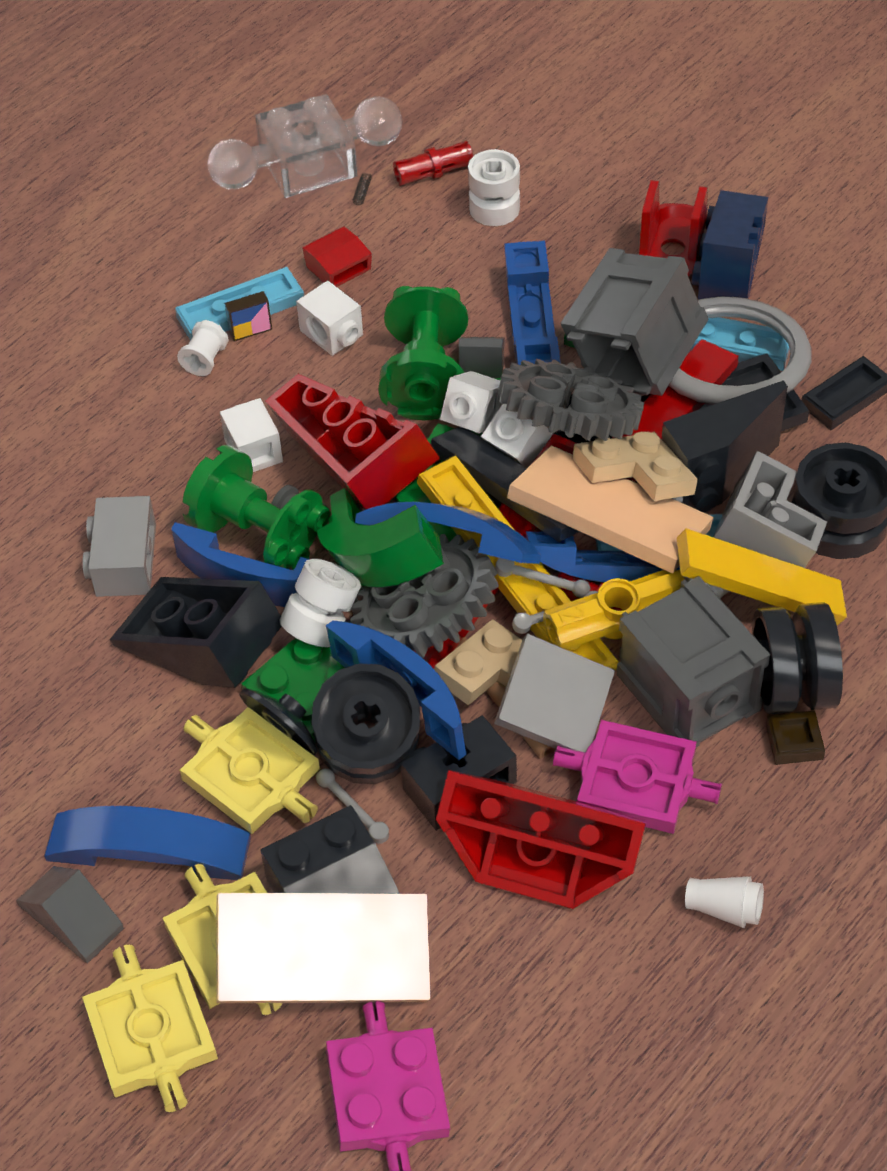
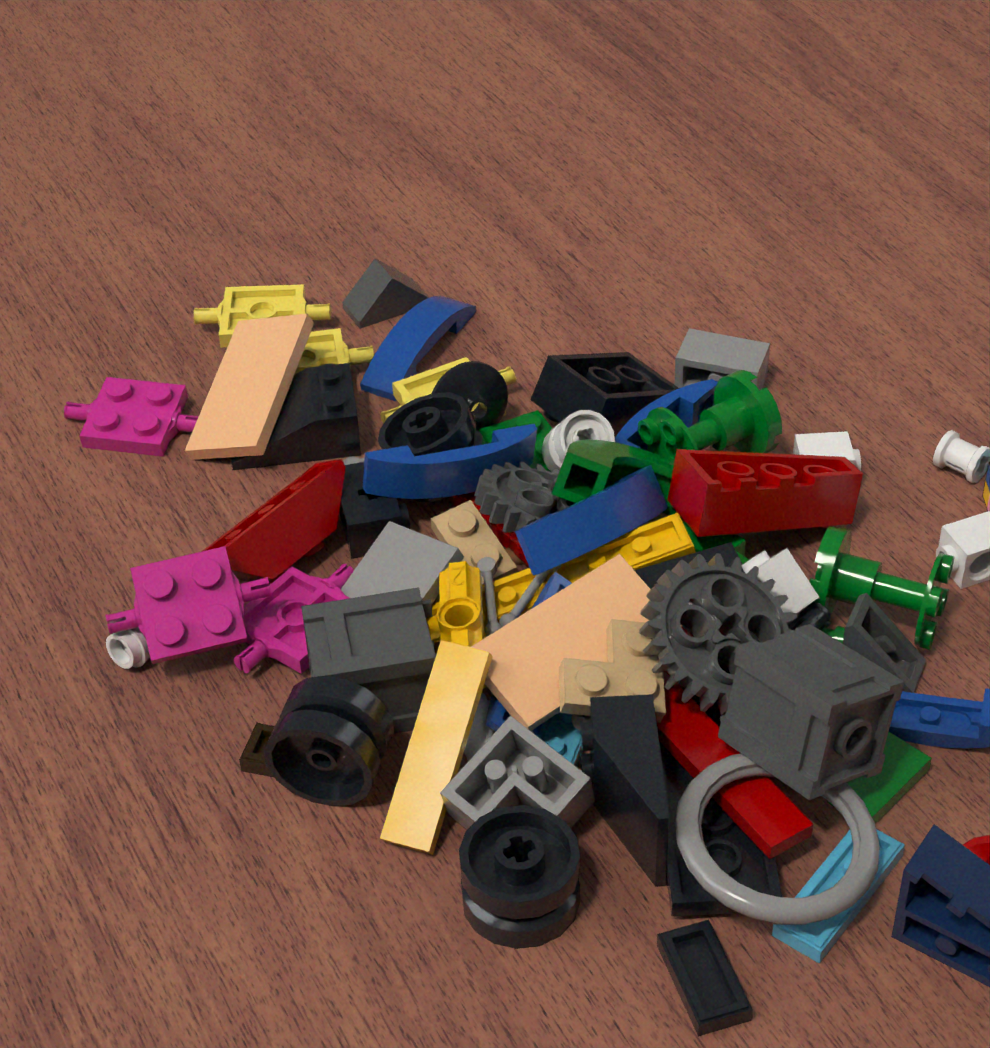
camera: 110 degrees right, 10 degrees down
none -> dark pink plate [105,546,272,664]

